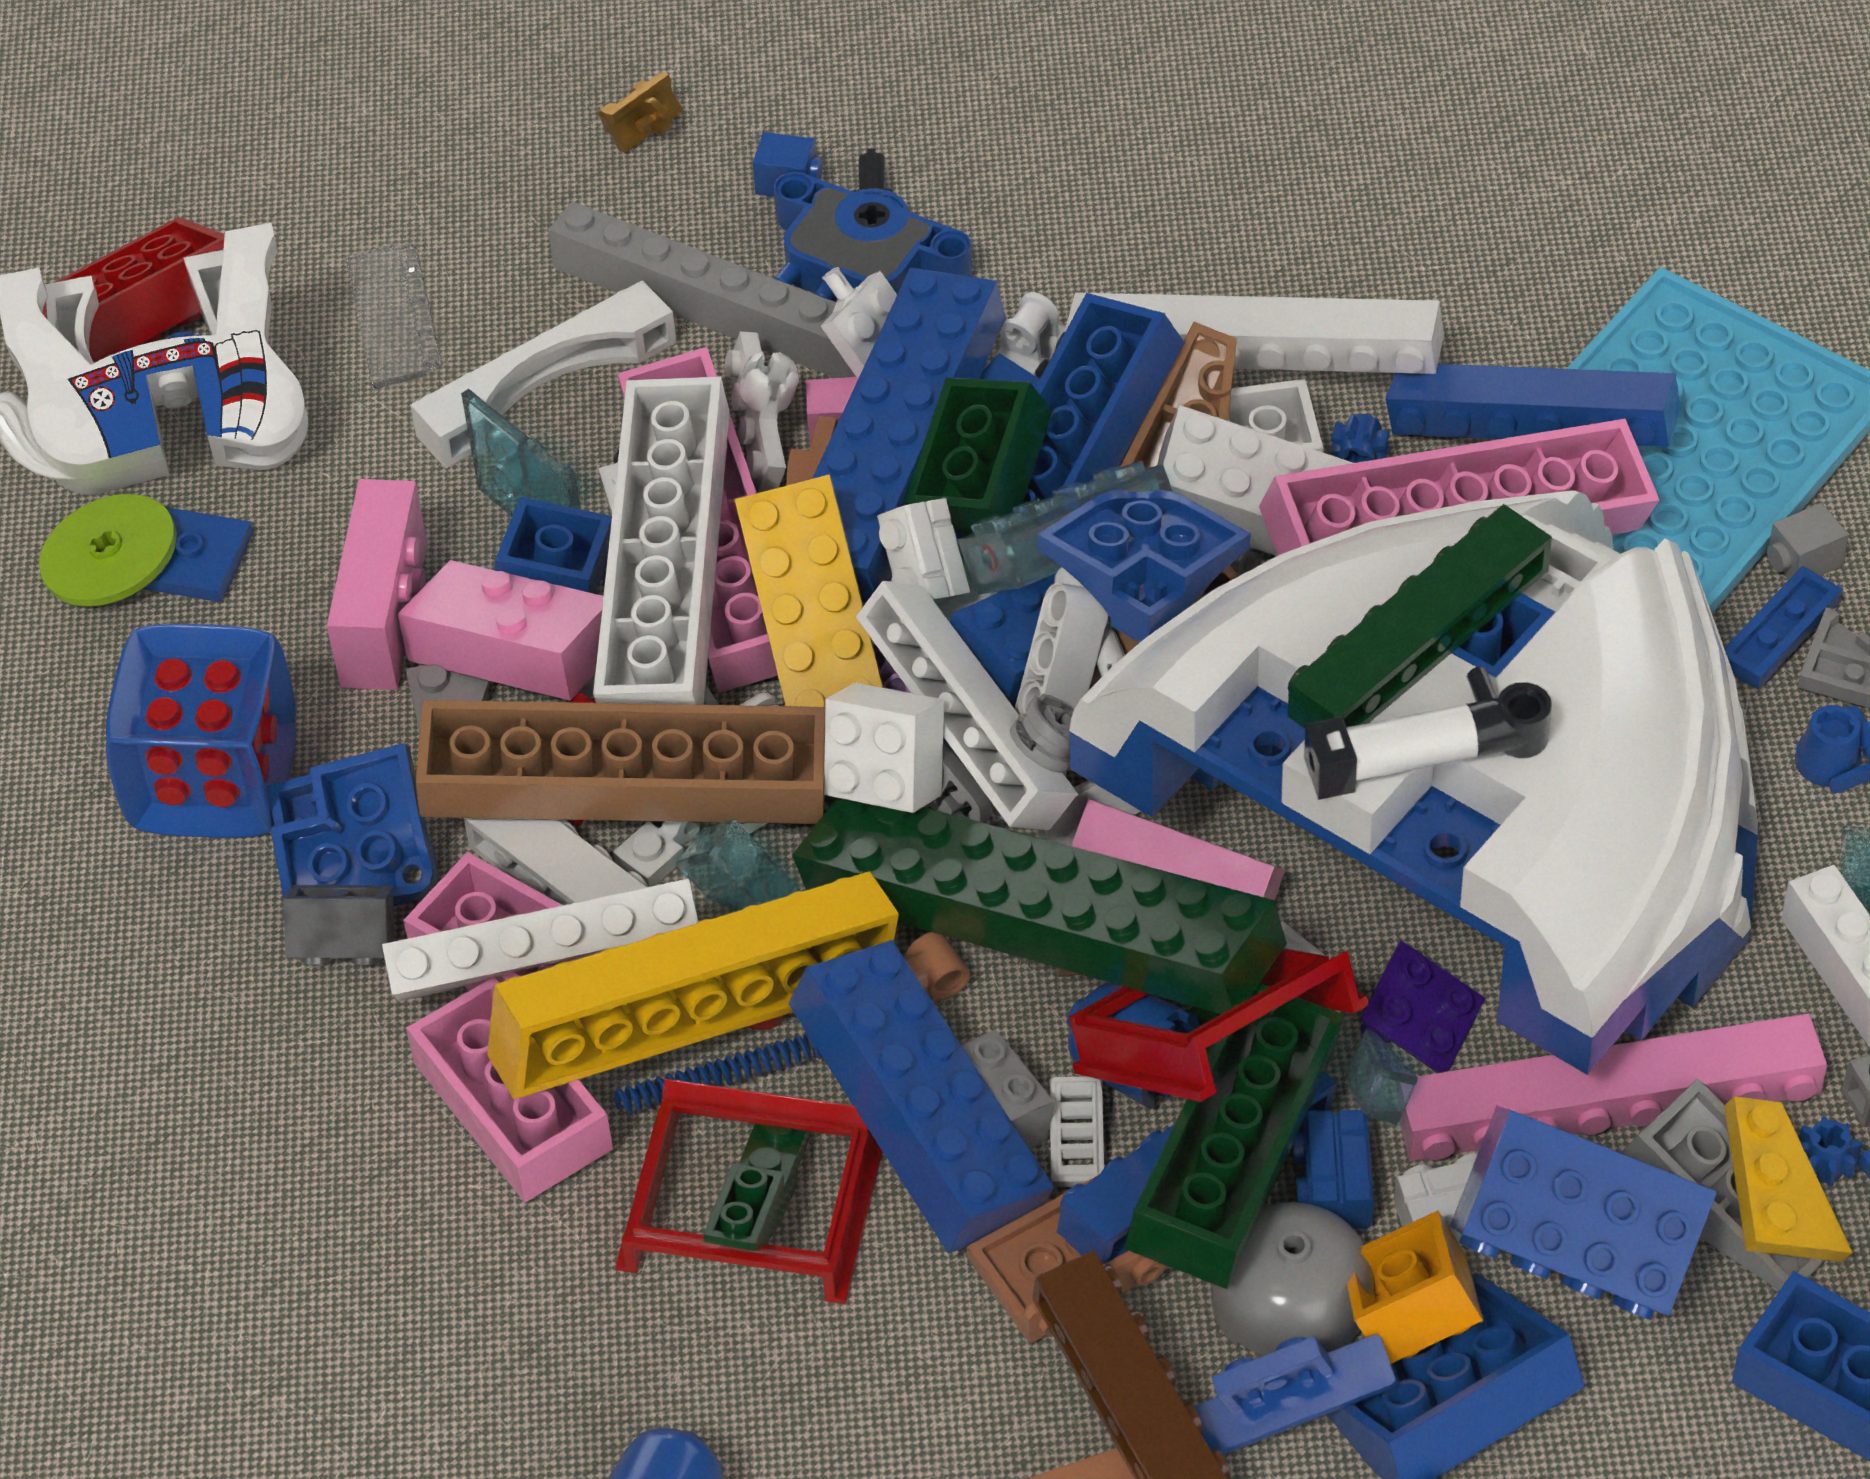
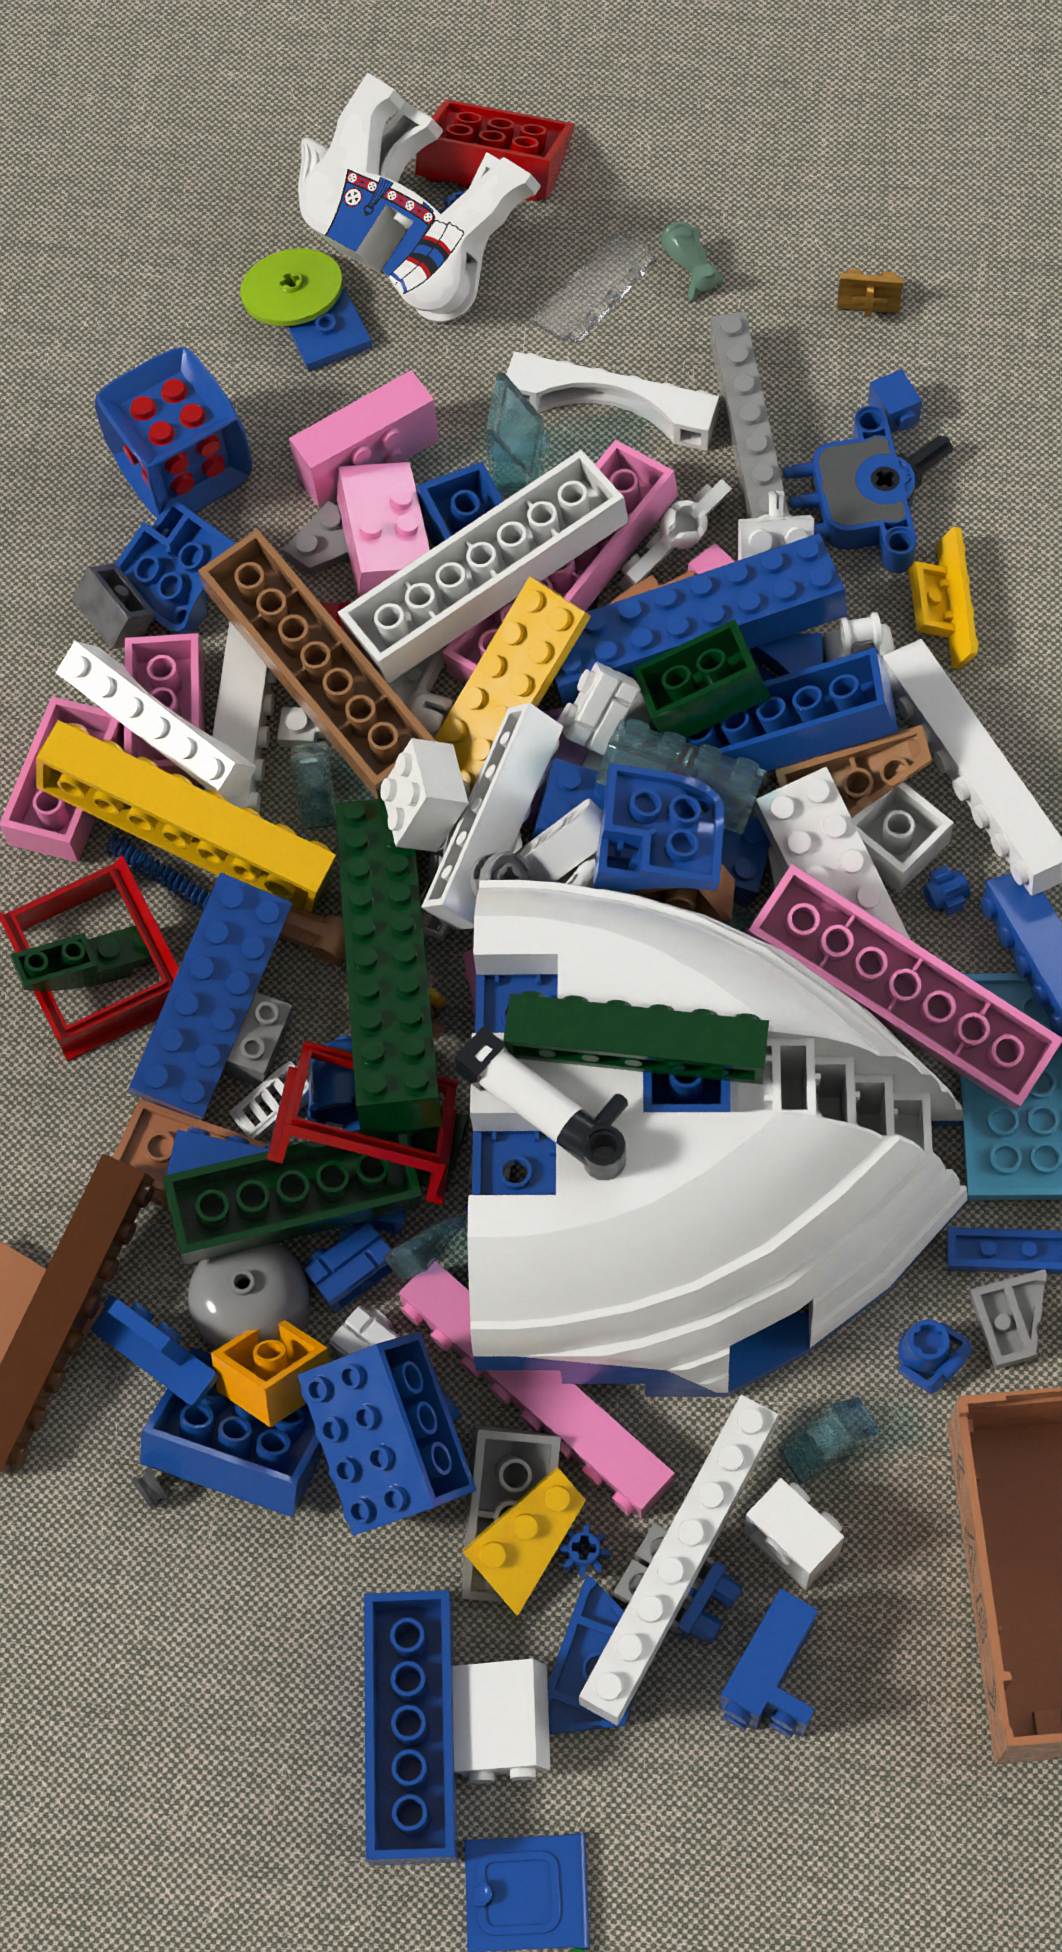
camera: 55 degrees right, 15 degrees up
none -> sand green animal [660,222,723,301]
none -> yellow bracket [909,526,979,670]

